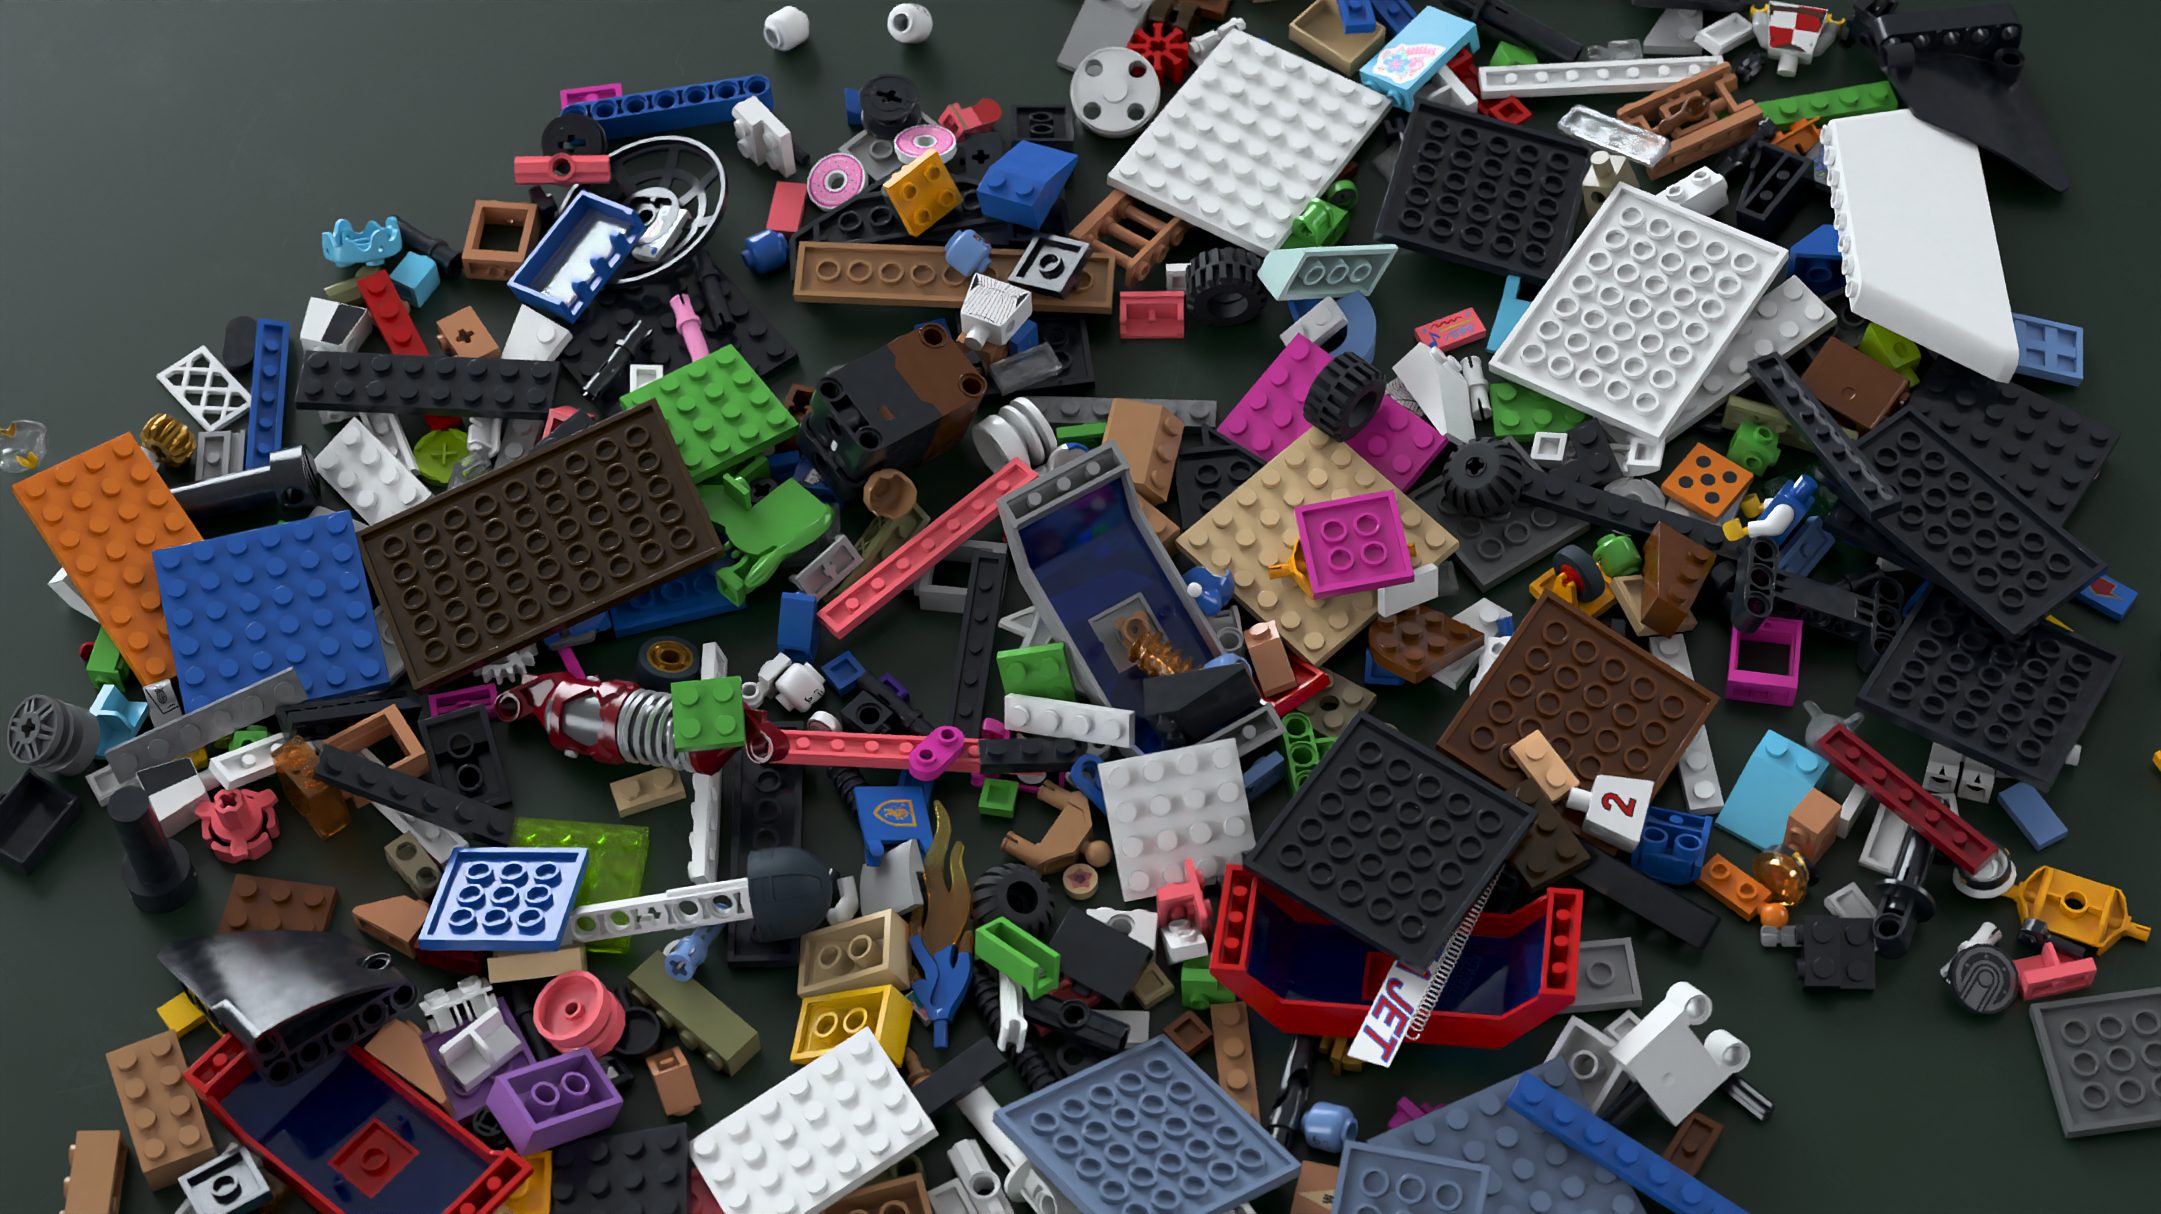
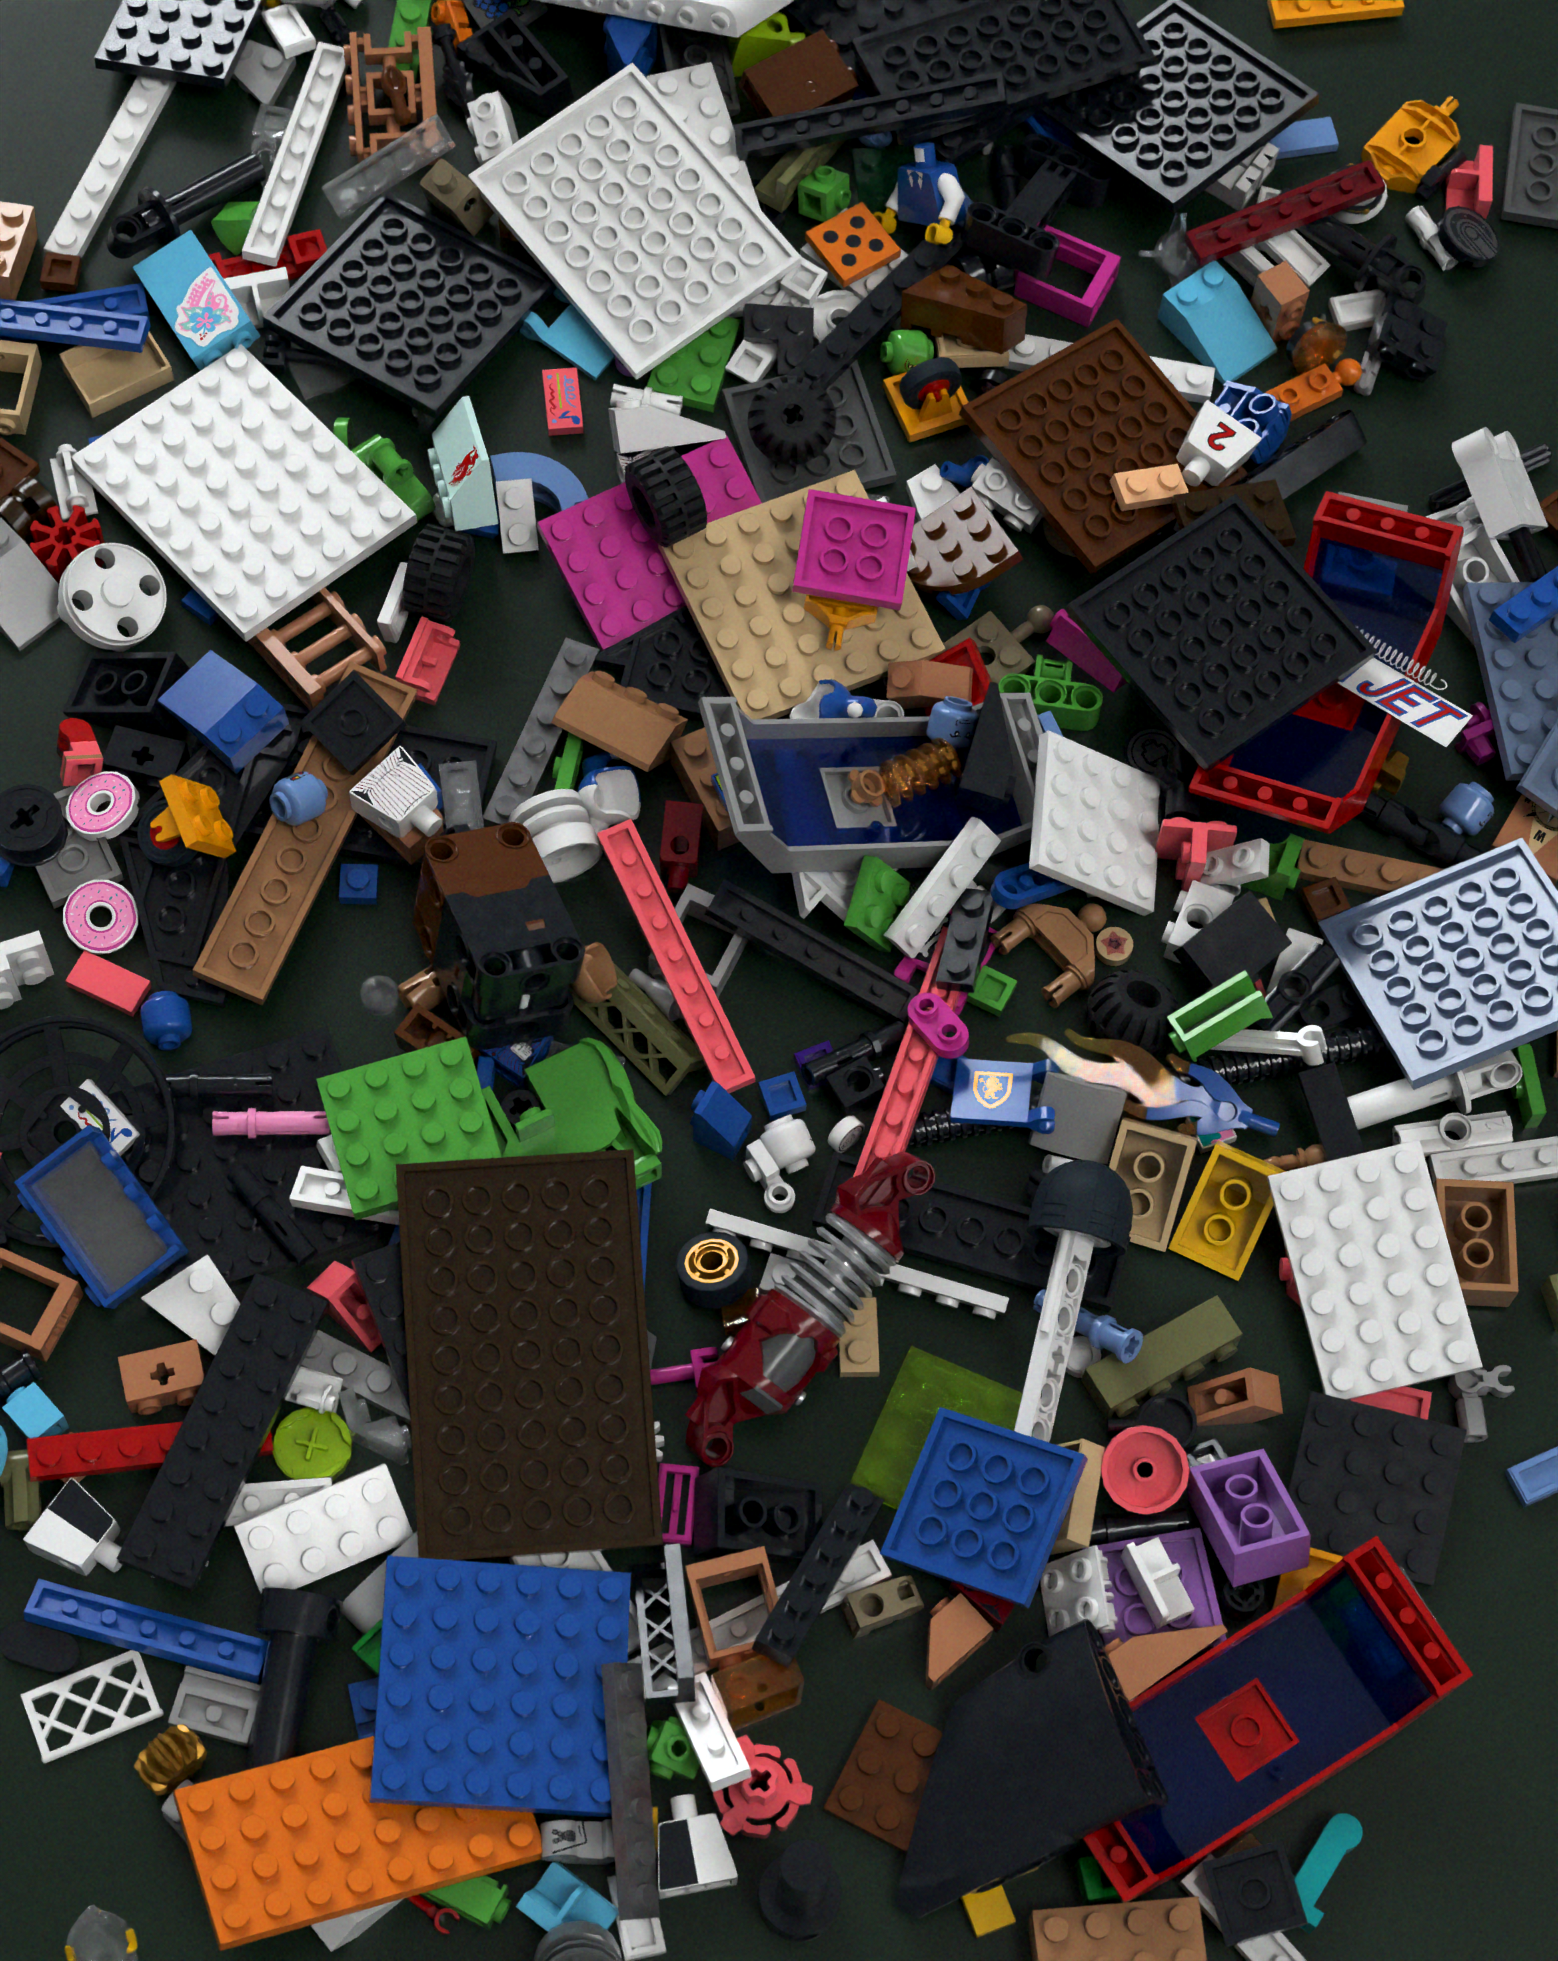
camera: 80 degrees left, 10 degrees up
bright green plate [671,676,746,753] -> none
light grey hinge [788,534,864,602] -> none

